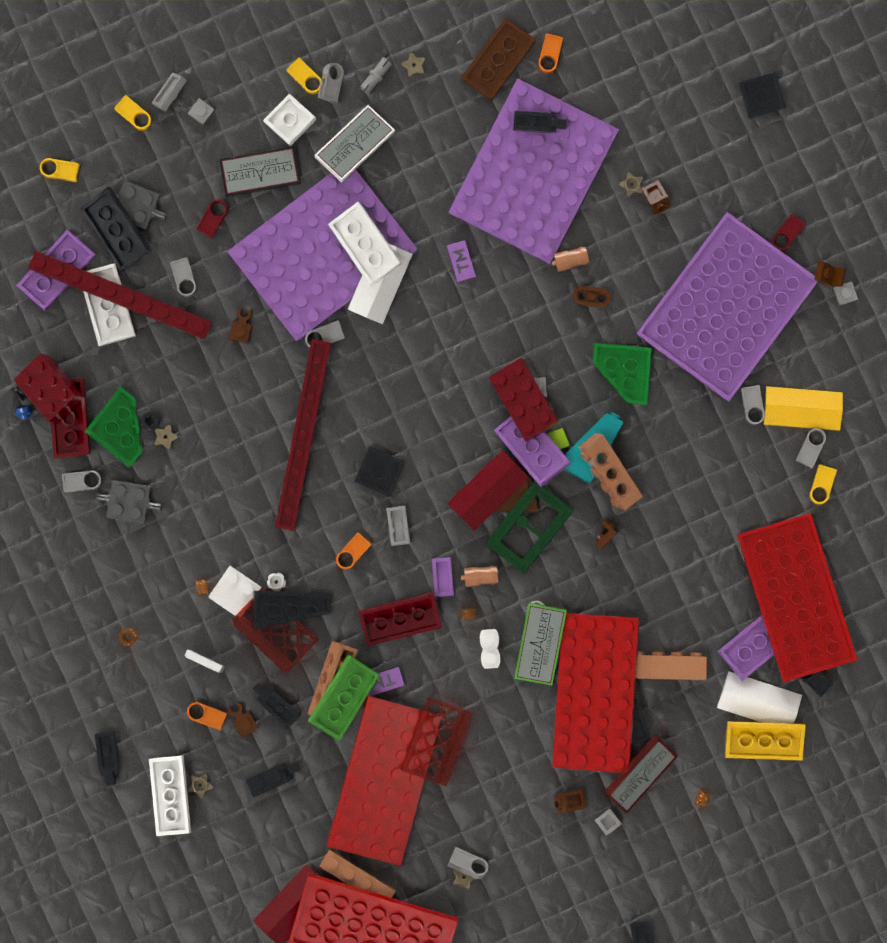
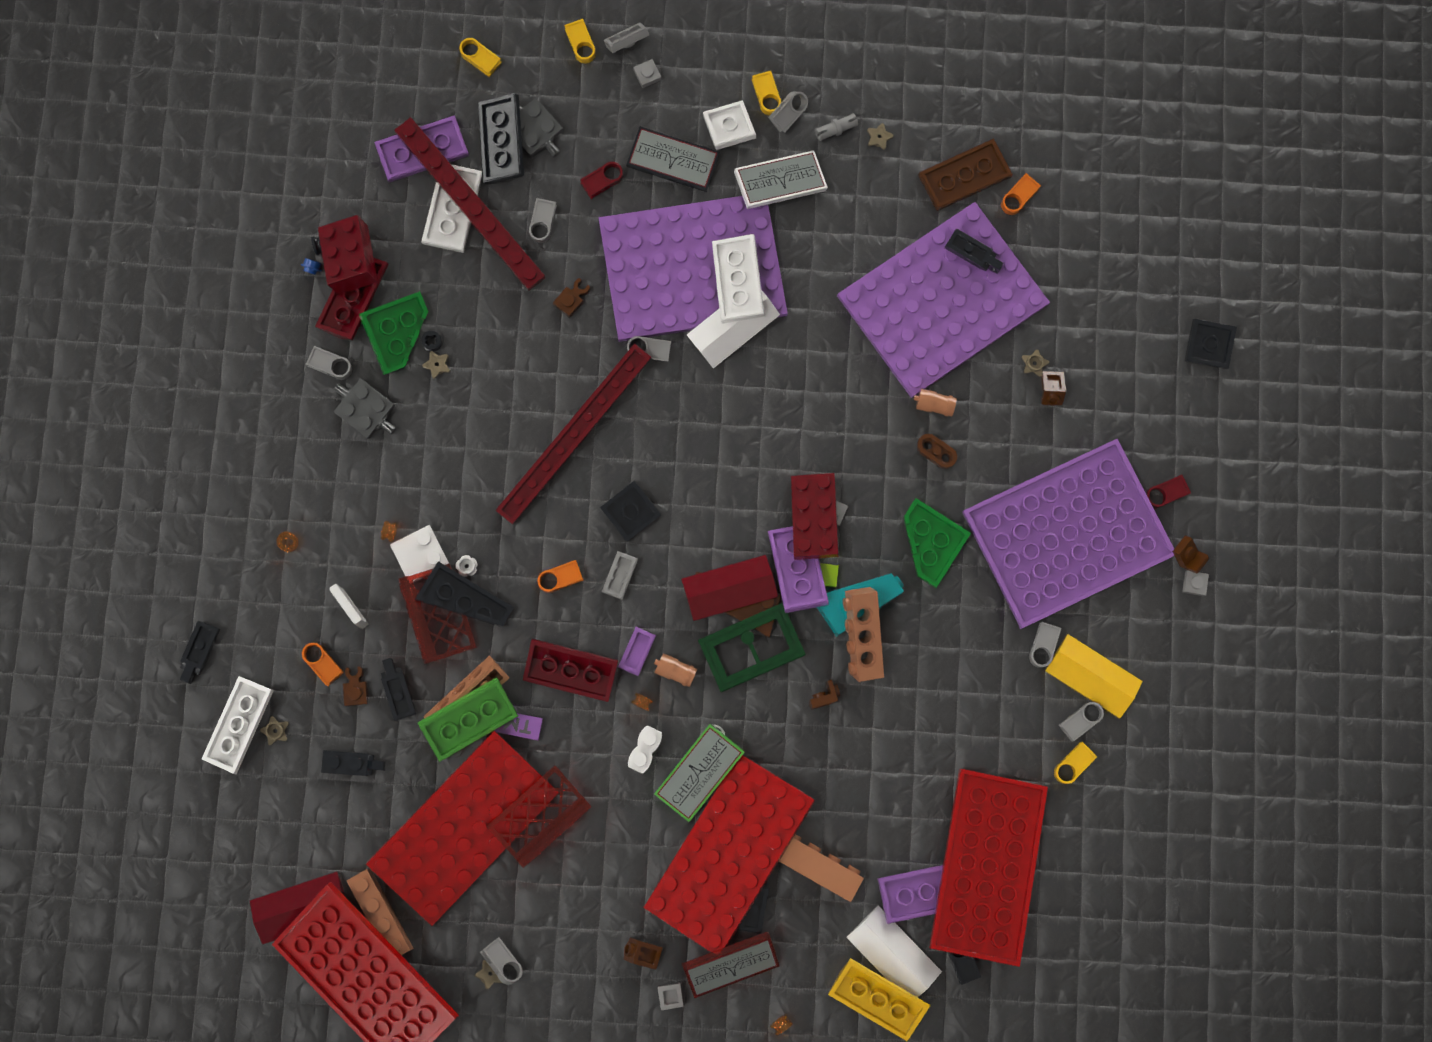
camera: 15 degrees right, 5 degrees down
medium lavender tile [447,240,476,283] -> none

